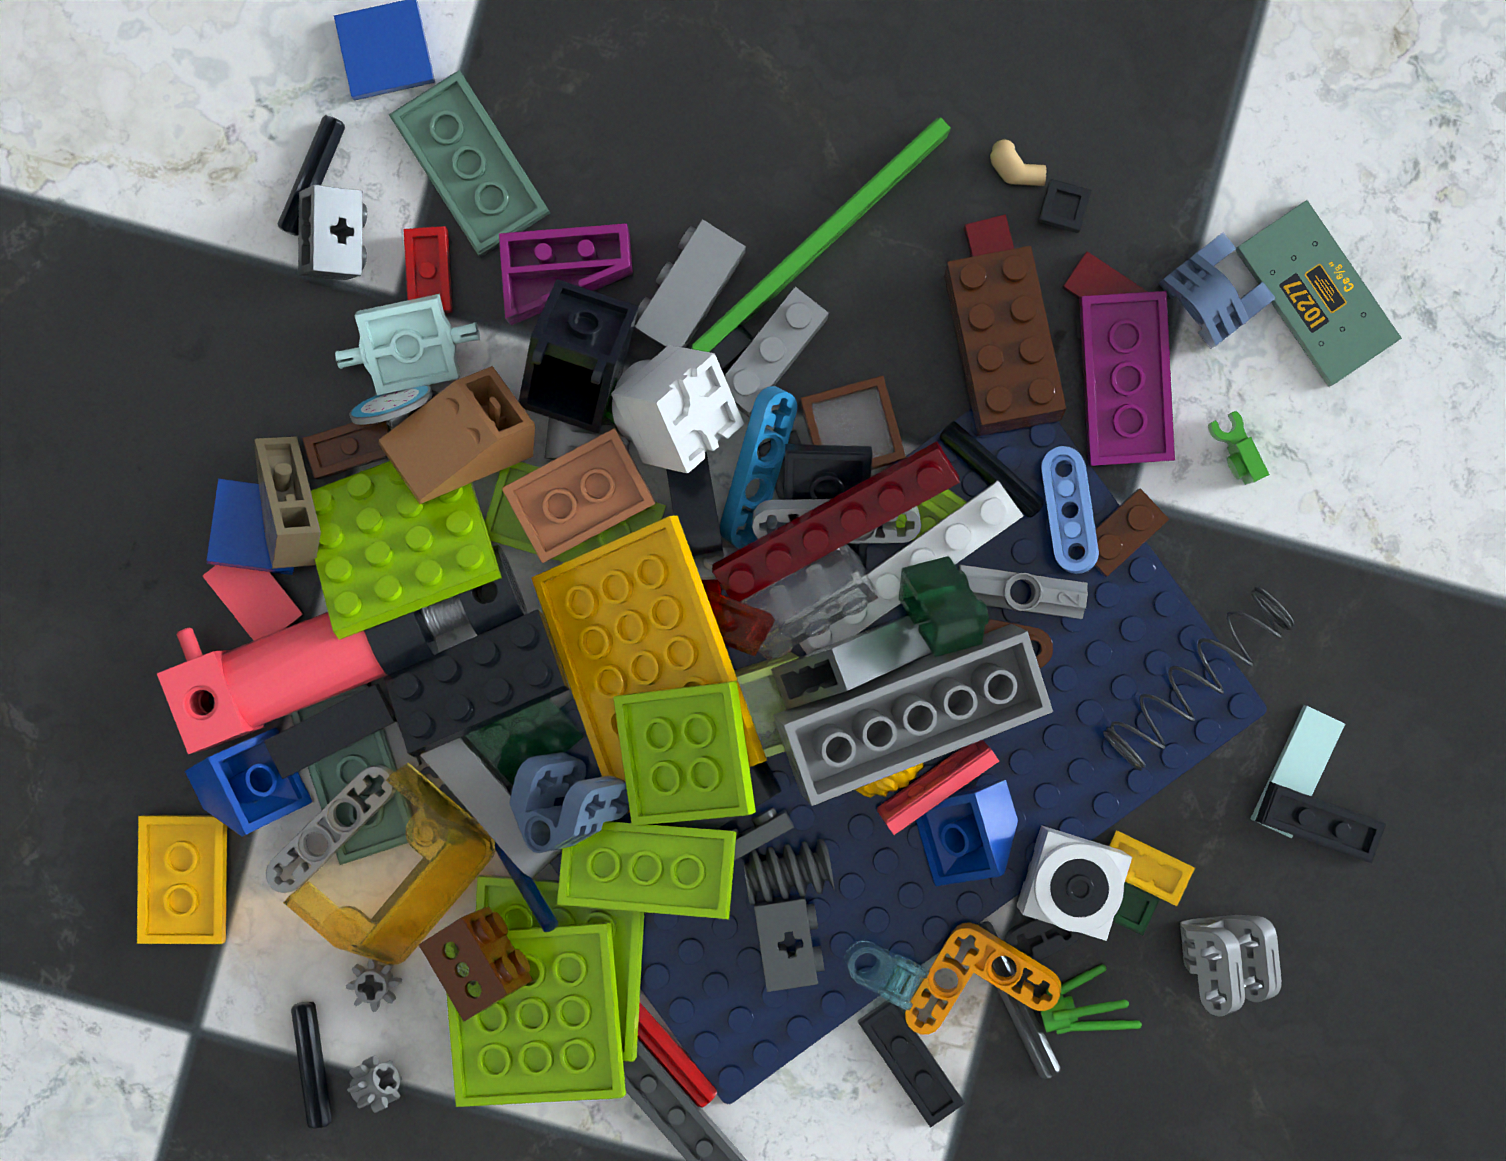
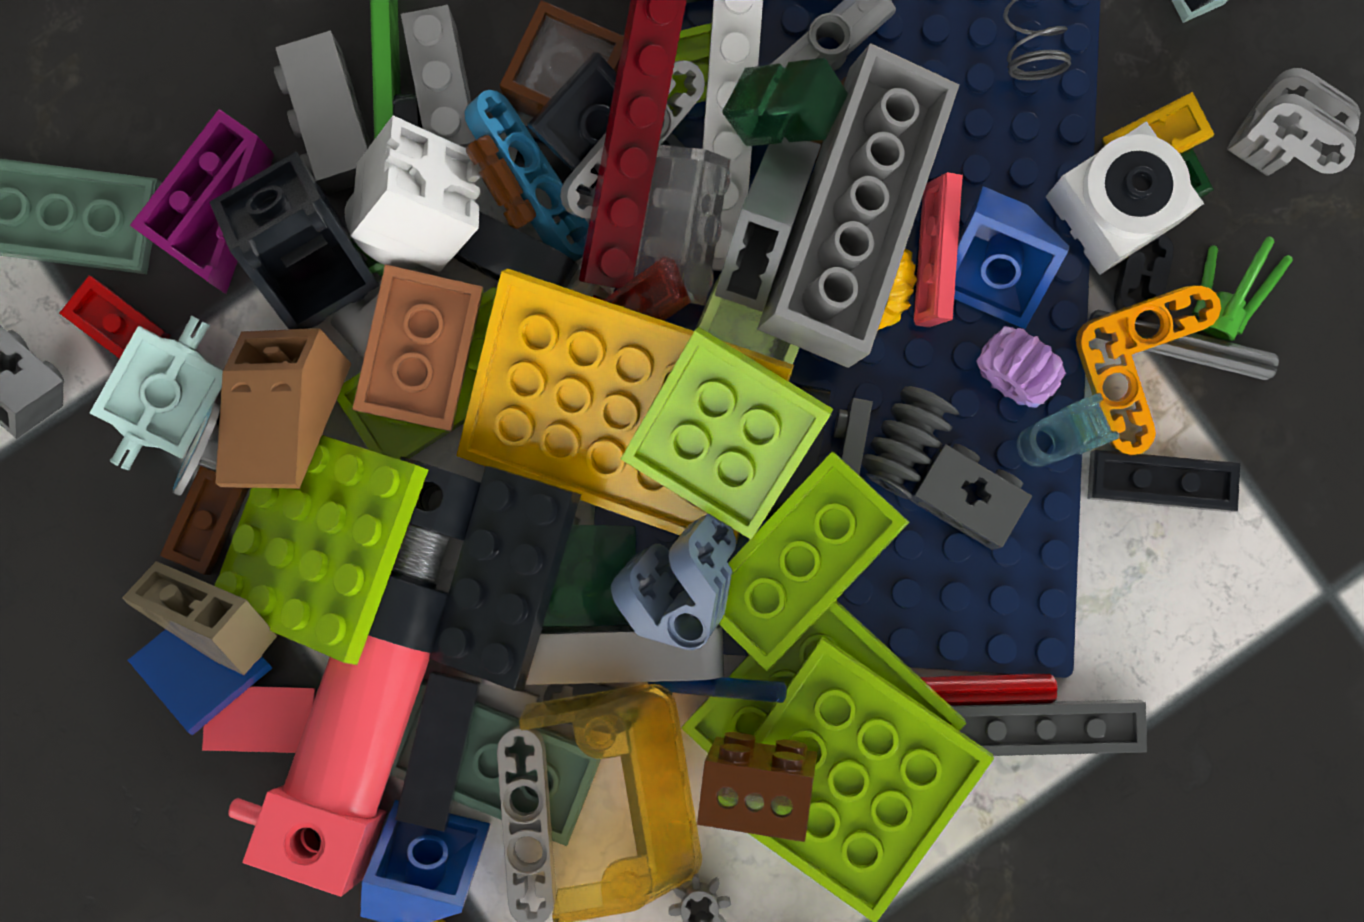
camera: 50 degrees left, 5 degrees down
none -> reddish brown axle [466,135,536,229]
none -> lavender gear [976,326,1066,408]

